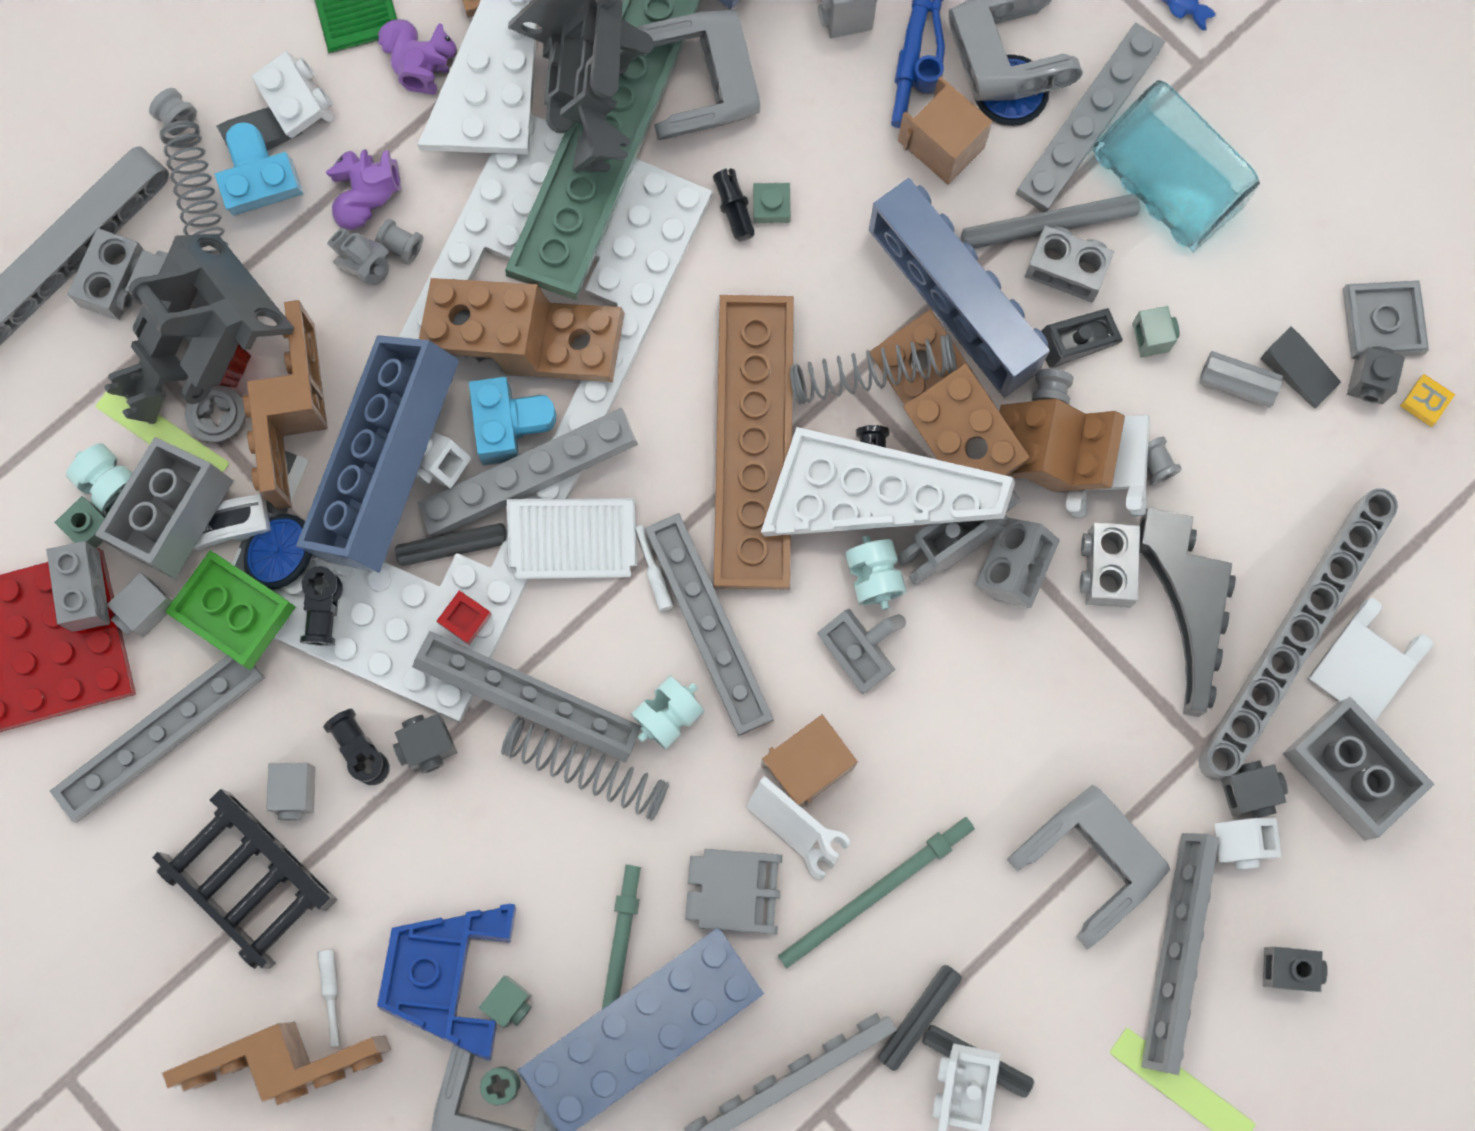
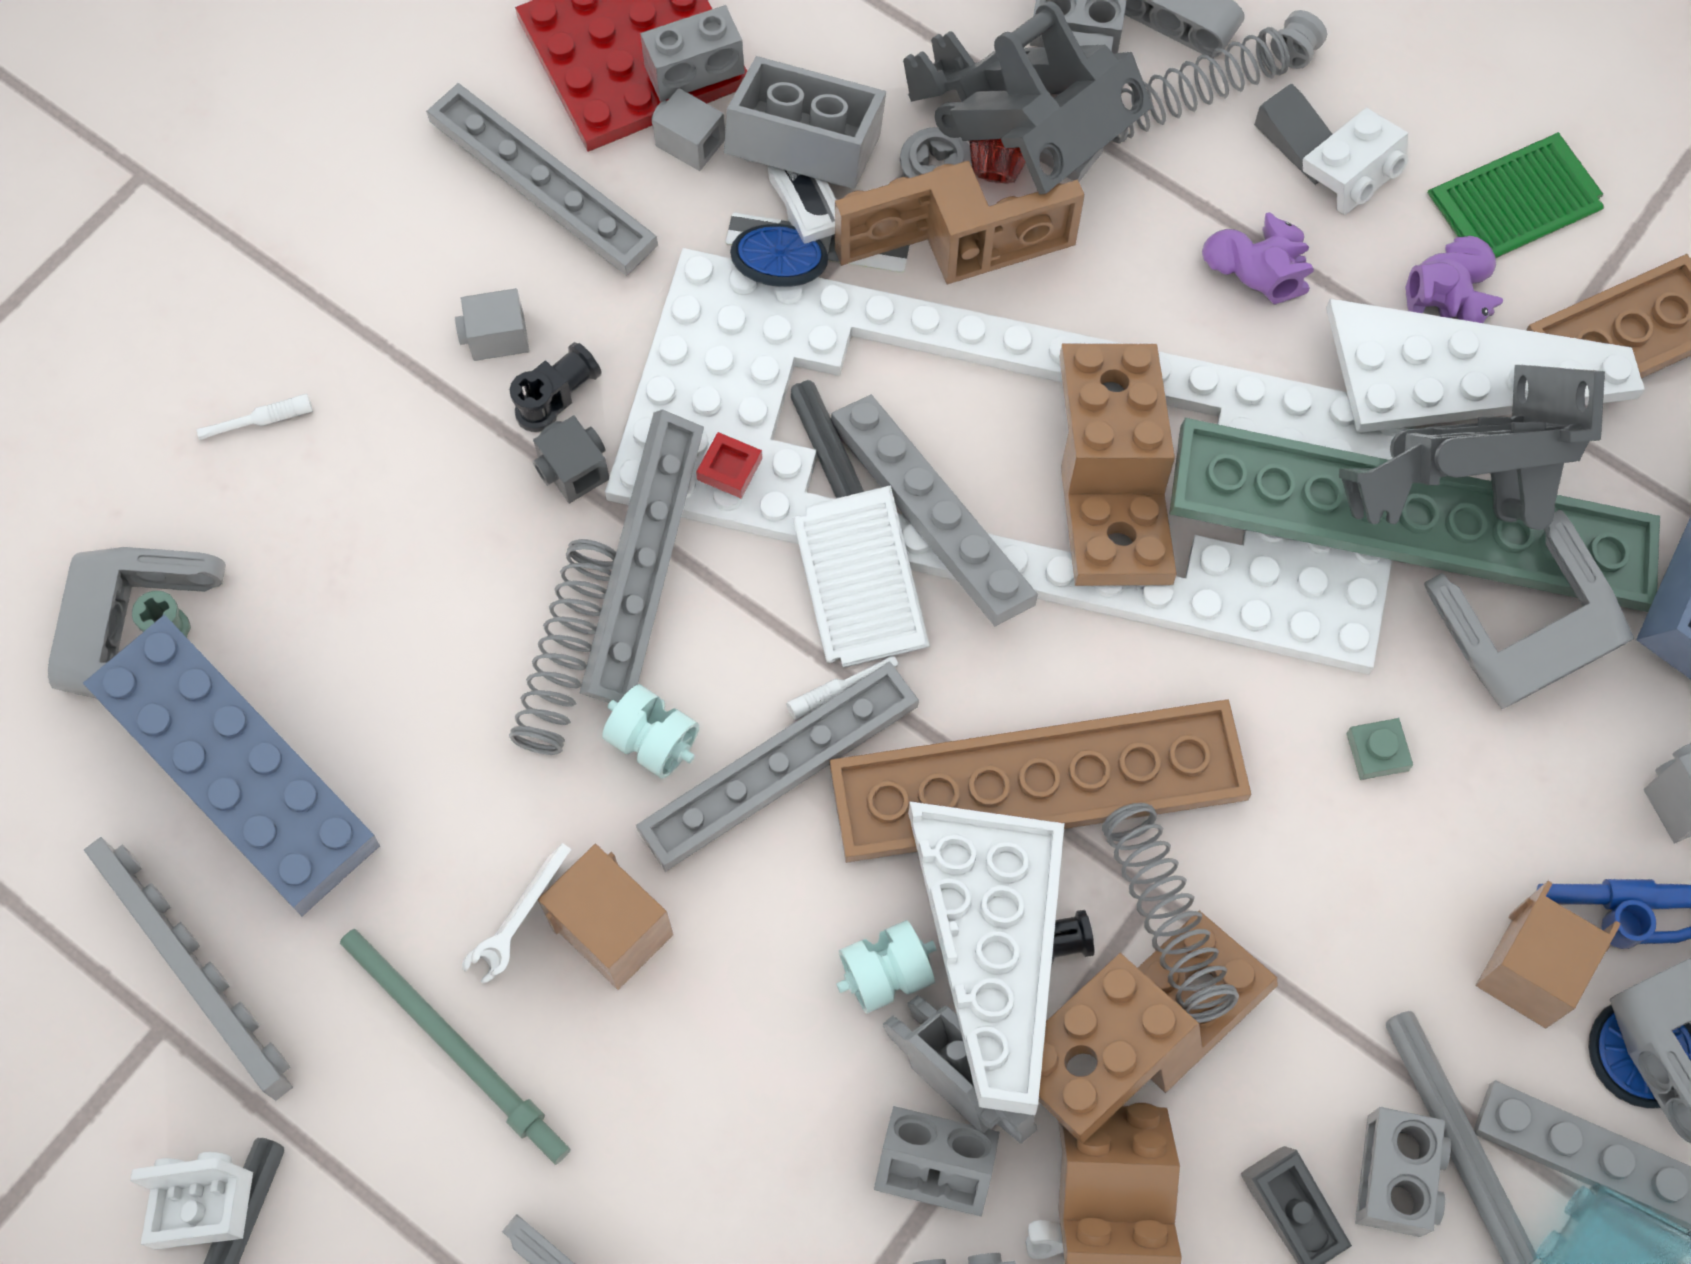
camera: 80 degrees right, 10 degrees down
sand green plate [54,496,106,548] -> none
light aqua wheel [66,444,132,516] -> none
yellowish green sticker [96,391,229,472] -> none
black fence [152,789,338,969] -> none
medium nougat bracket [162,1022,391,1105] -> none
bright green plate [165,550,296,671] -> none
medium azure brick [214,122,303,216] -> none
sand blue brick [296,335,459,573] -> none
black connector [300,566,343,646] -> none
light grey hips [327,227,389,285] -> none
light grey bush [375,219,423,265] -> none
blue wing [377,904,516,1060] -> none
white brick [416,431,472,489] -> none
medium azure brick [469,376,557,465] -> none
sand green plate [479,976,532,1028] -> none
sand green bar [602,865,641,1009] -> none
light grey plate [685,849,783,934] -> none
black axle [713,168,755,242] -> none
light grey plate [817,609,906,694] -> none
sand blue brick [869,178,1050,398] -> none
dark grey axle [878,965,962,1071] -> none
light grey wheel [1032,369,1073,405] -> none

